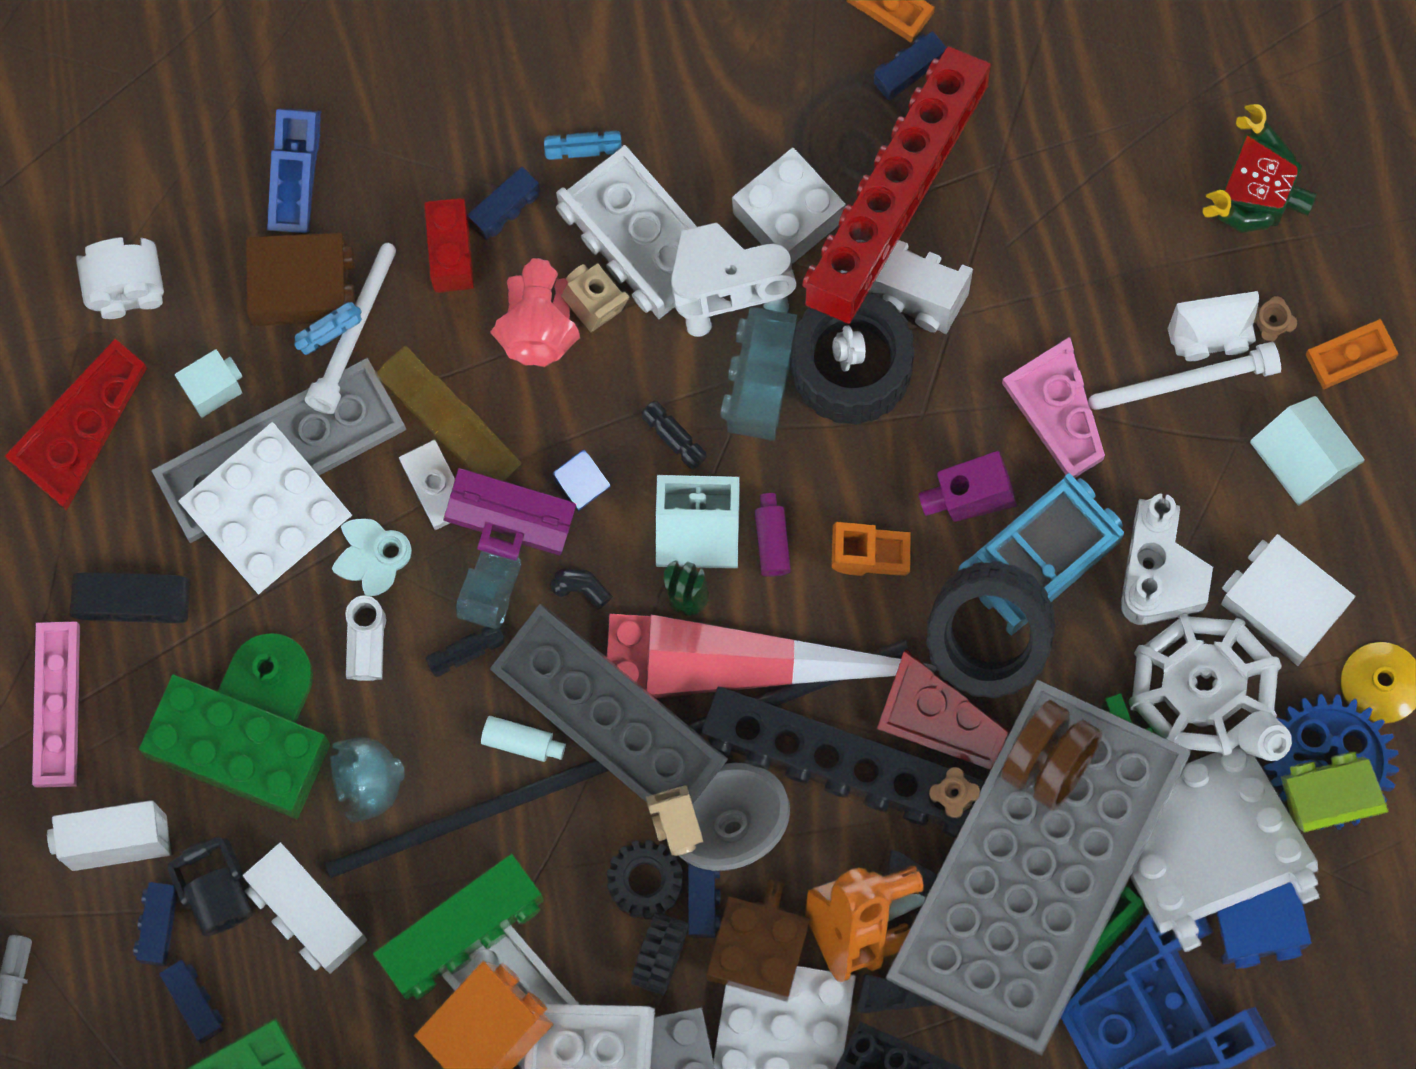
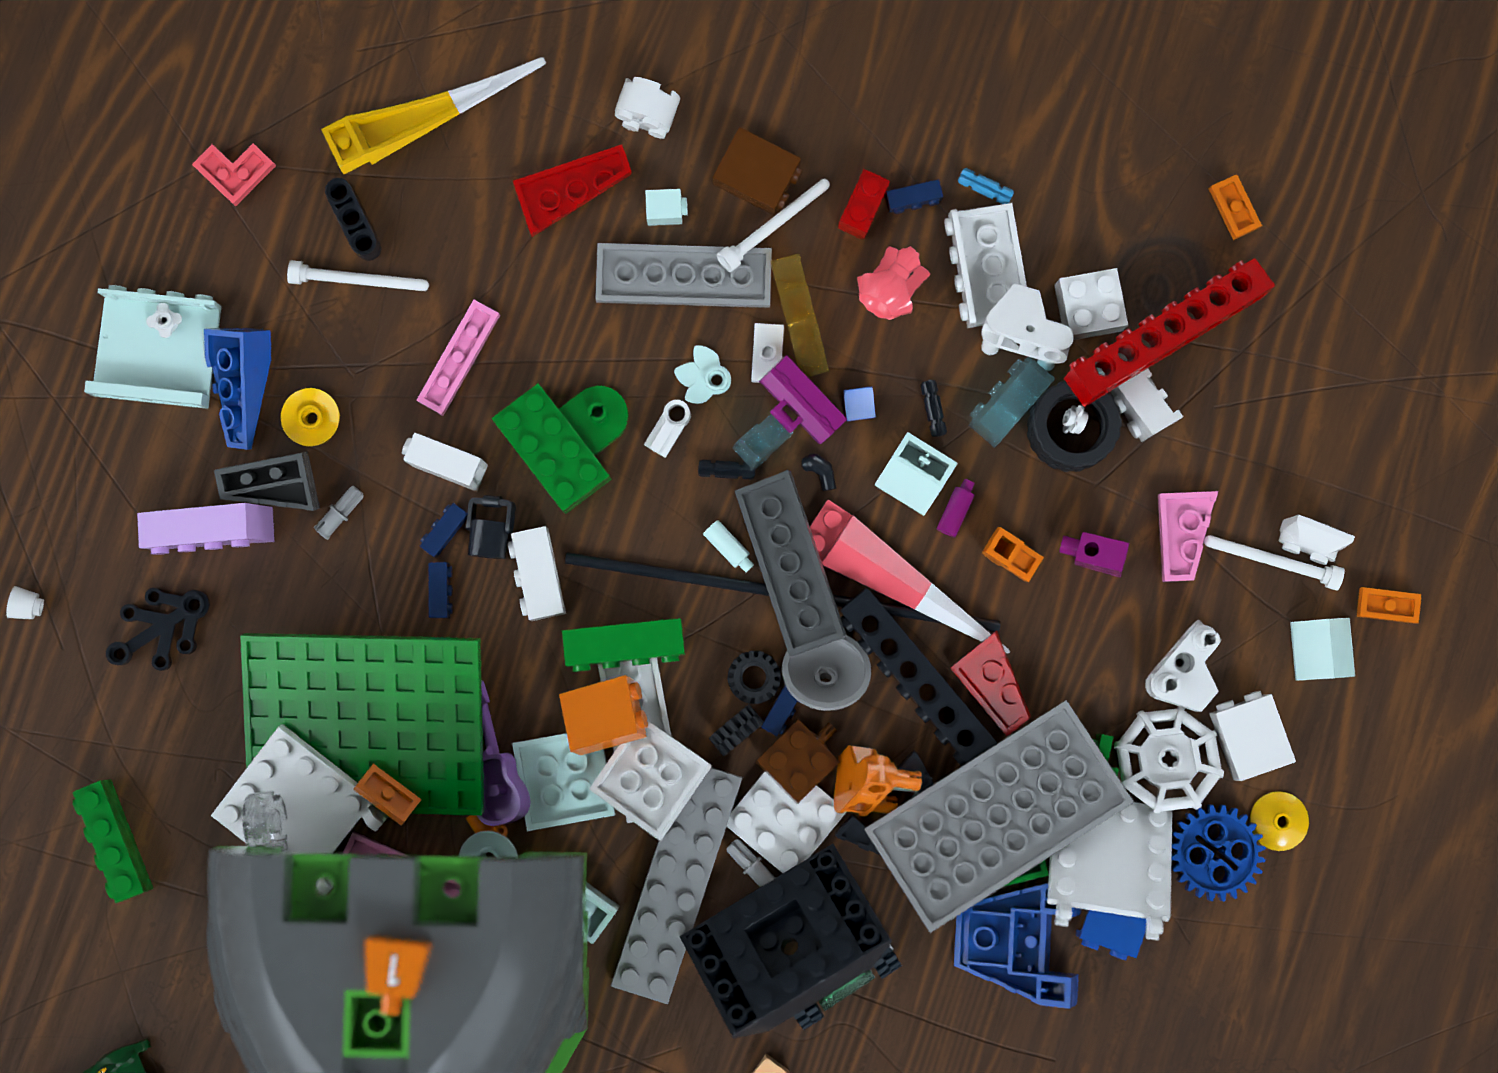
camera: 25 degrees right, 10 degrees up
black beam [70,572,191,623] -> none
white plate [178,422,352,595] -> none
blue slope [267,108,321,233] -> none
dark azure axle [294,302,362,355] -> none
clear light blue cylinder [330,737,404,823] -> none
tan brick [561,263,629,333] -> none
tan brick [646,785,703,856] -> none
dark green arm [663,560,709,616] -> none
dark blue piece [874,31,947,101] -> none
black tyre [926,561,1056,699] -> none
medium nougat plate [930,767,980,818] -> none
door [958,473,1125,636] -> none
reddish brown wheel [1001,699,1103,811] -> none
torso [1203,104,1317,233] -> none
white hat [1238,711,1292,761] -> none
medium nougat plate [1254,296,1297,342] -> none
lime slope [1281,752,1388,832] -> none

